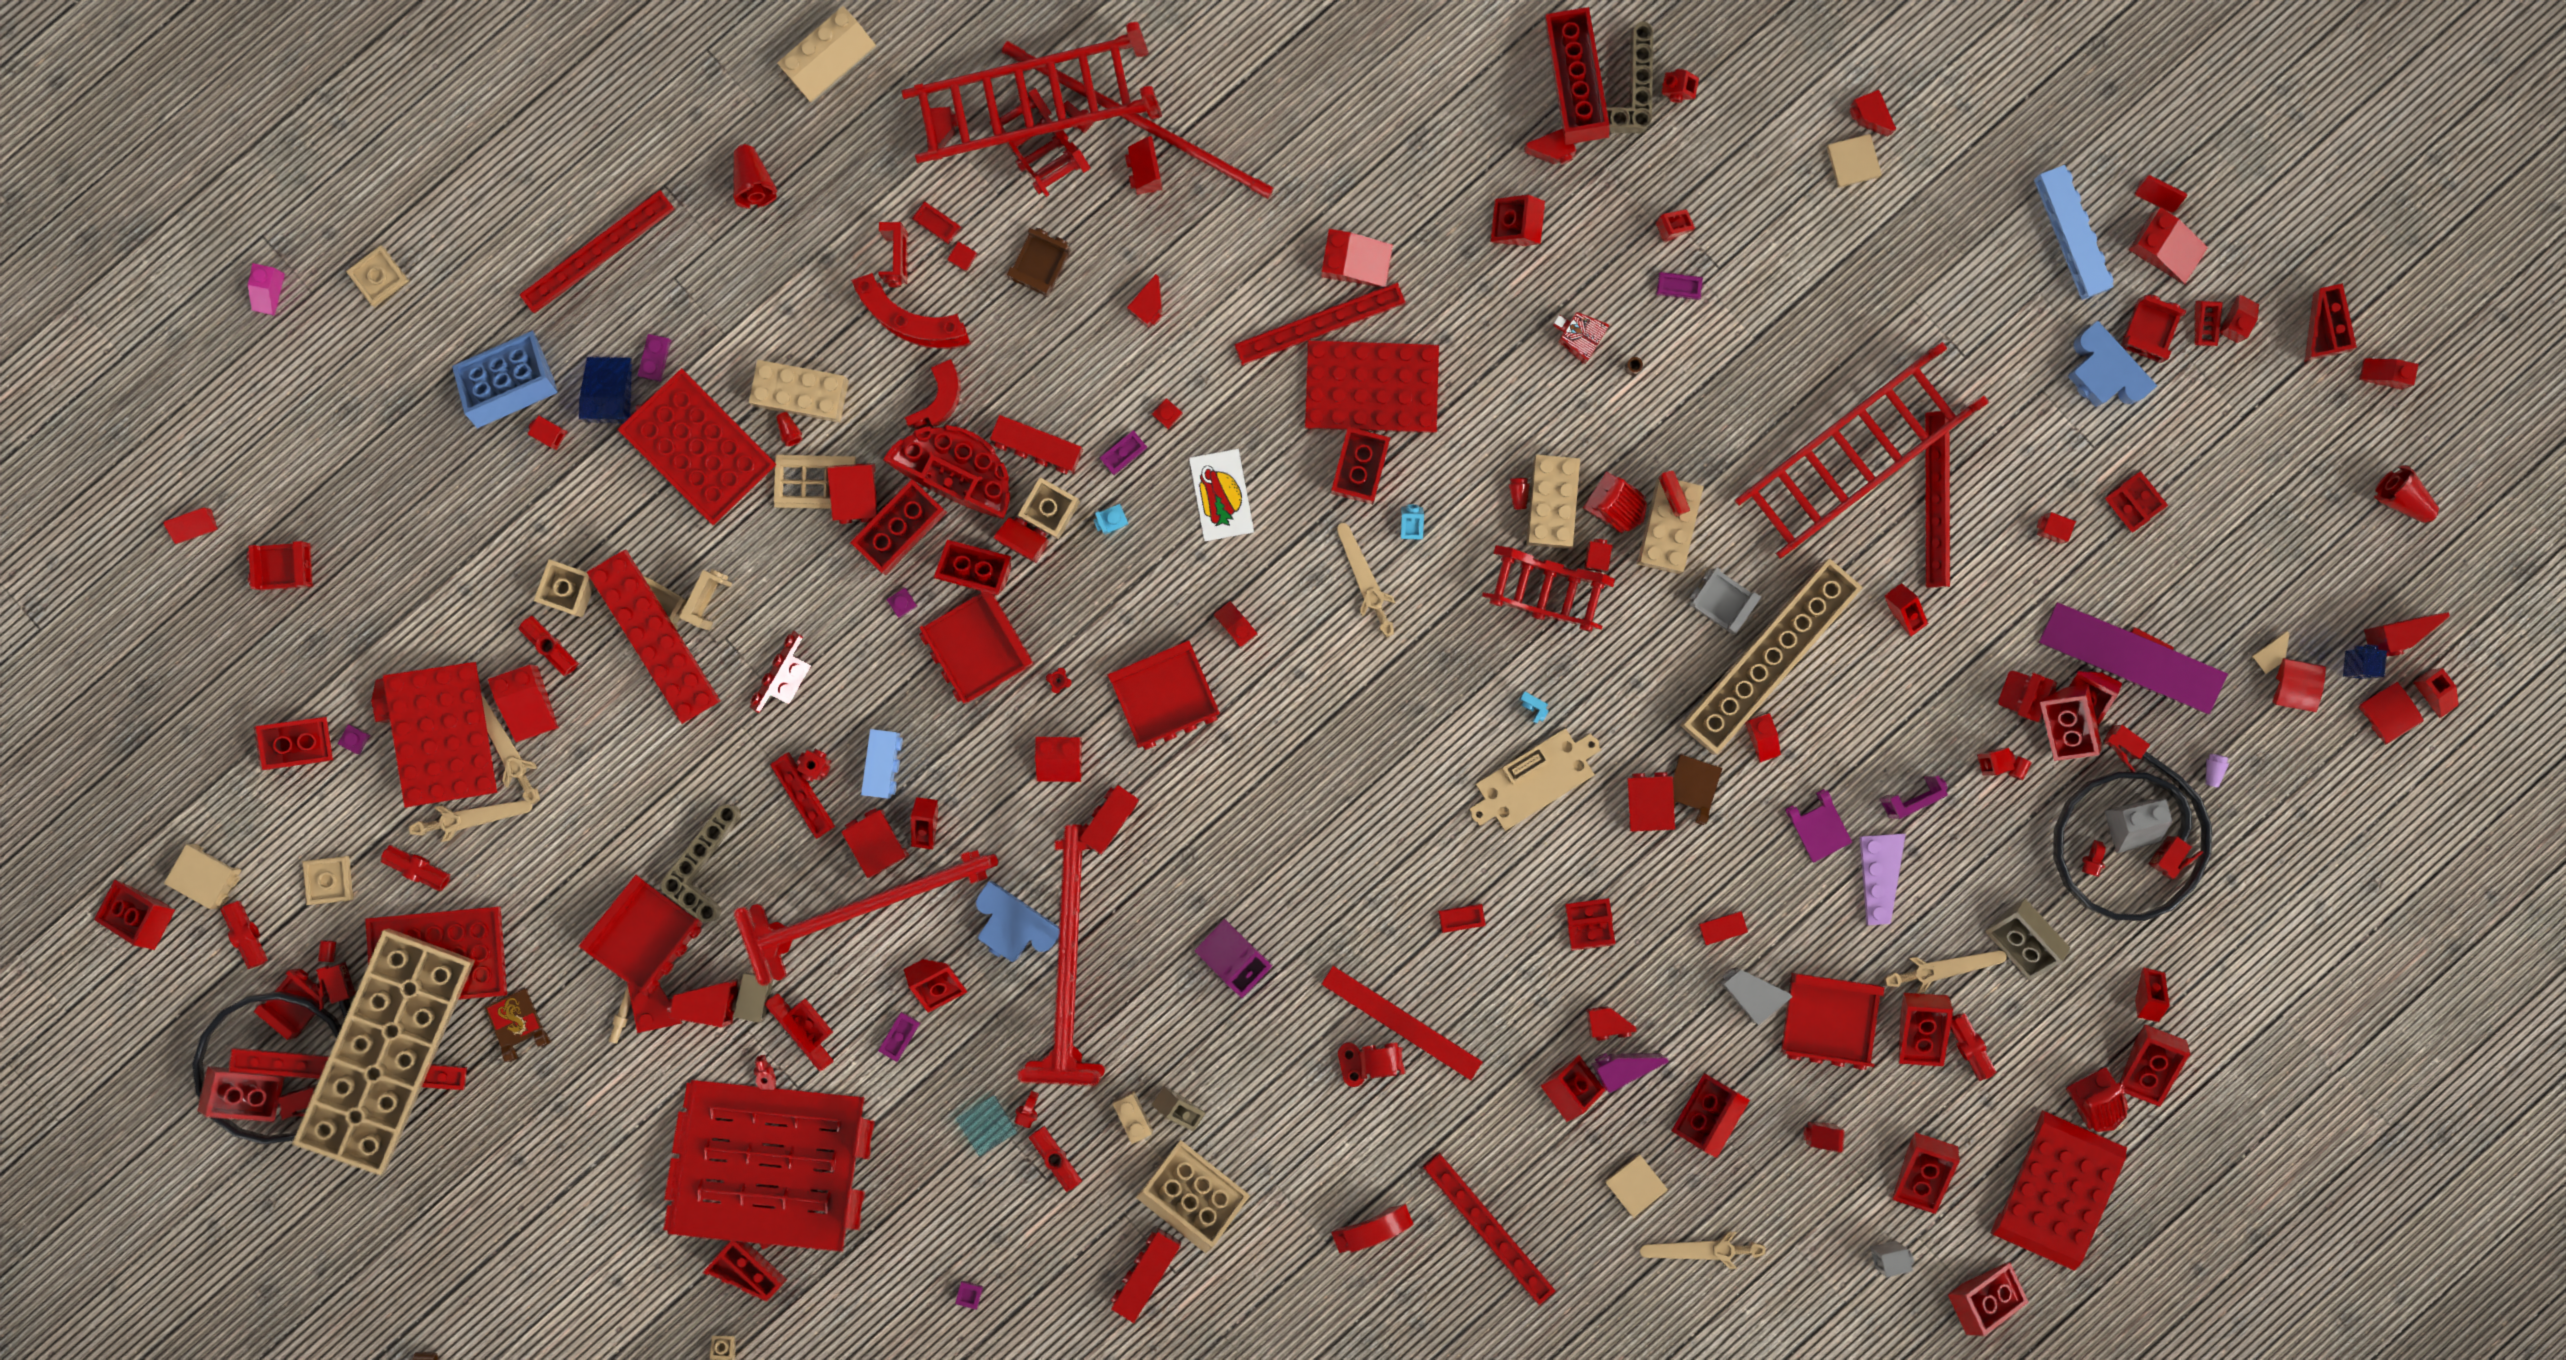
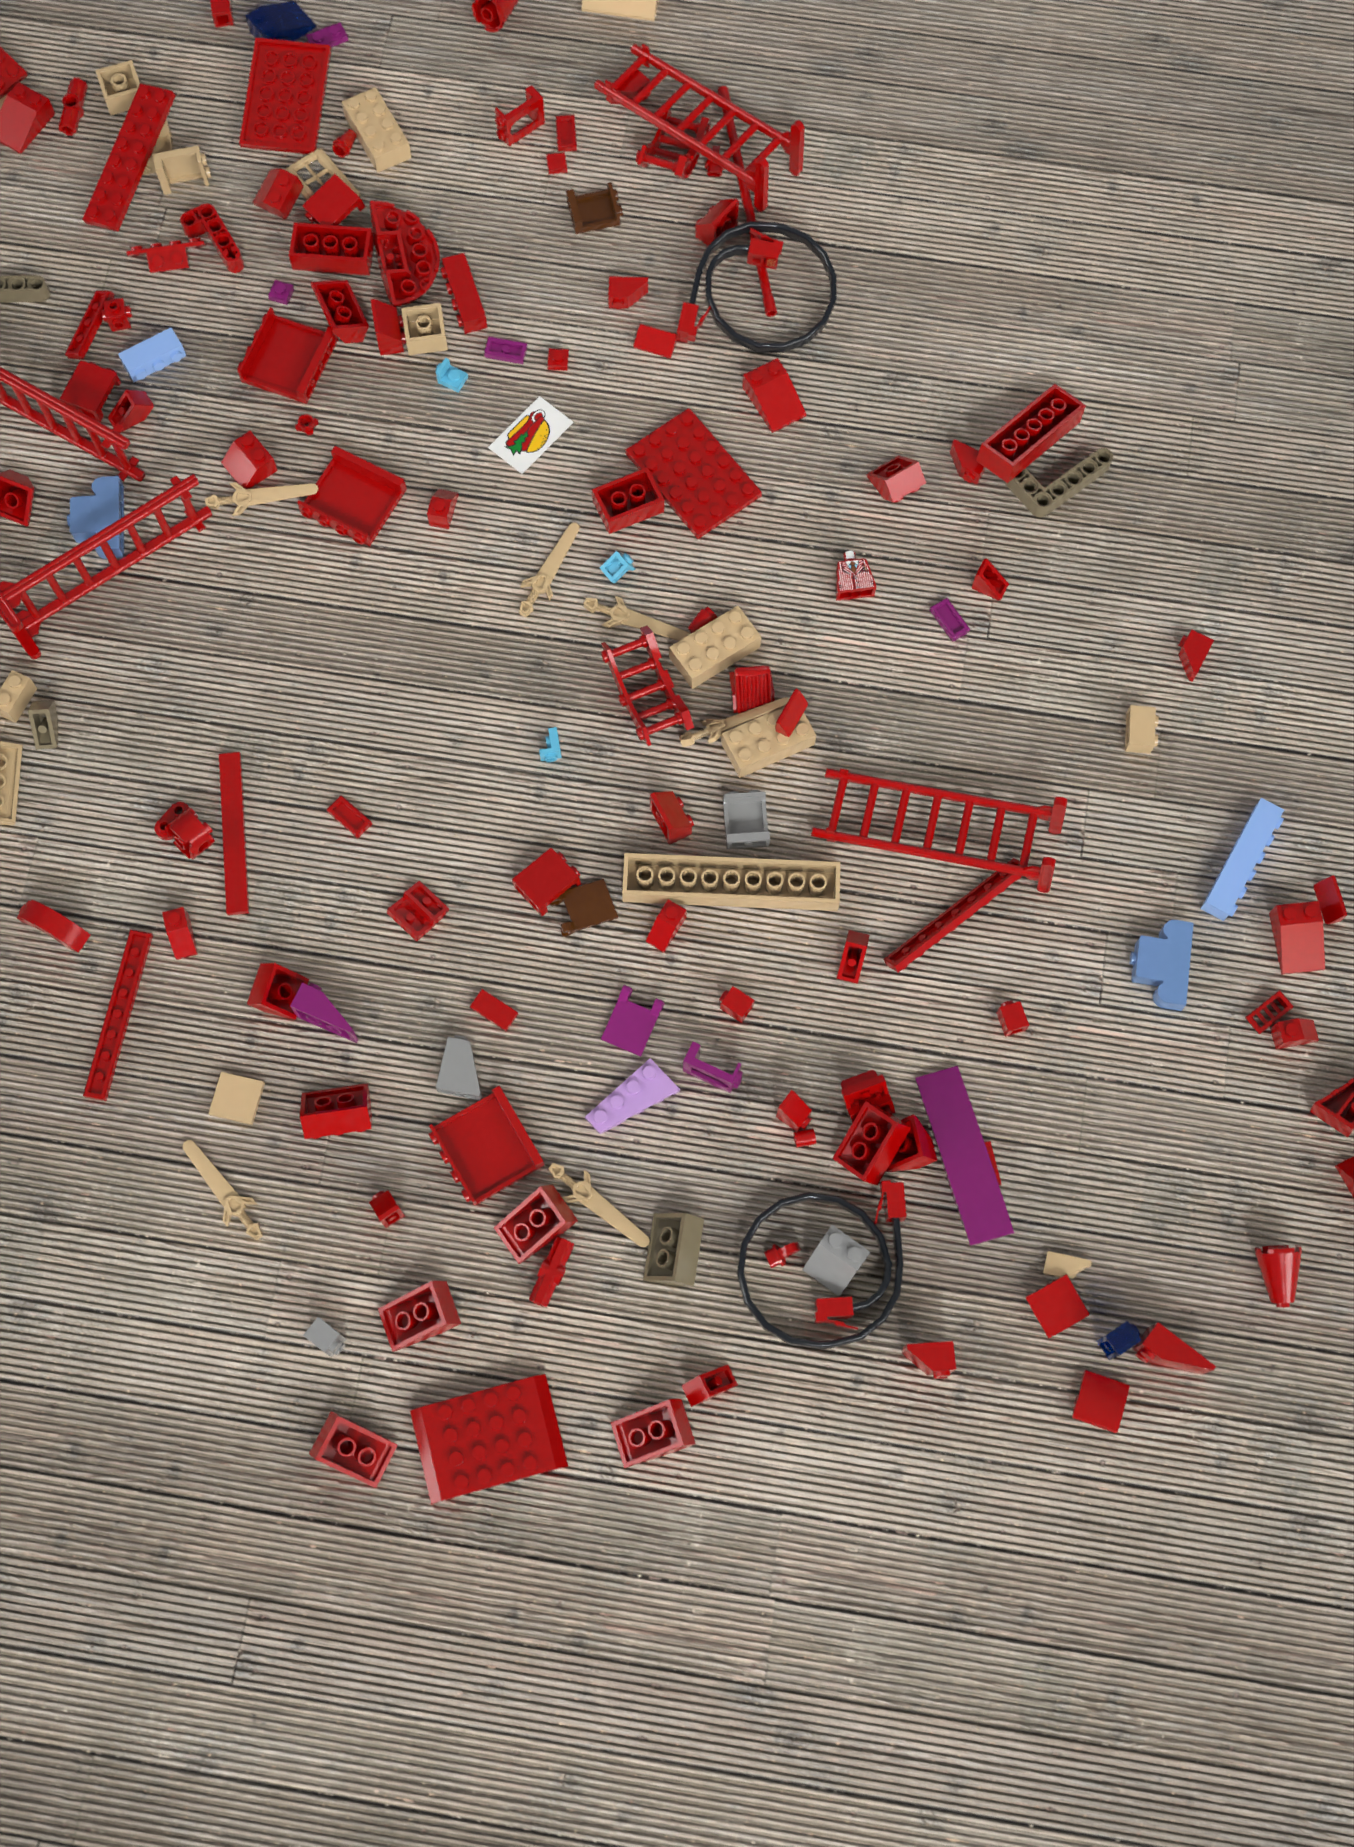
camera: 50 degrees right, 15 degrees down
red fence [851,273,971,349] -> none
red arch [905,359,961,430] -> none
red brick [1078,785,1139,856] -> none
magenta slope [1194,918,1273,998] -> none
red tile [1234,282,1406,366] -> none
tan piece [1469,728,1601,831] -> none
red brick [1584,539,1612,573] -> none
red slope [1586,1006,1637,1041] -> none
reddish brown hinge [1625,357,1643,376] -> none
red brick [1661,69,1699,103] -> none
tan tile [1827,134,1882,188] -> none
red piece [2066,1067,2129,1132] -> none
red slope [2104,471,2168,533] -> none
red panel [2121,294,2186,363] -> none
lavender cone [2206,754,2229,787] -> none
red slope [2413,668,2459,718] -> none
none -> red slope [162,907,198,960]
none -> red beam [180,203,244,273]
none -> tan sword [205,482,318,516]
none -> red slope [253,168,304,220]
none -> tan sword [584,596,691,641]
none -> red slope [633,324,677,359]
none -> red slope [650,791,694,845]
none -> black piece [677,221,837,353]
none -> tan sword [679,697,789,747]
none -> red brick [719,986,755,1023]
none -> red slope [901,1341,956,1379]
none -> tan brick [1125,705,1159,754]

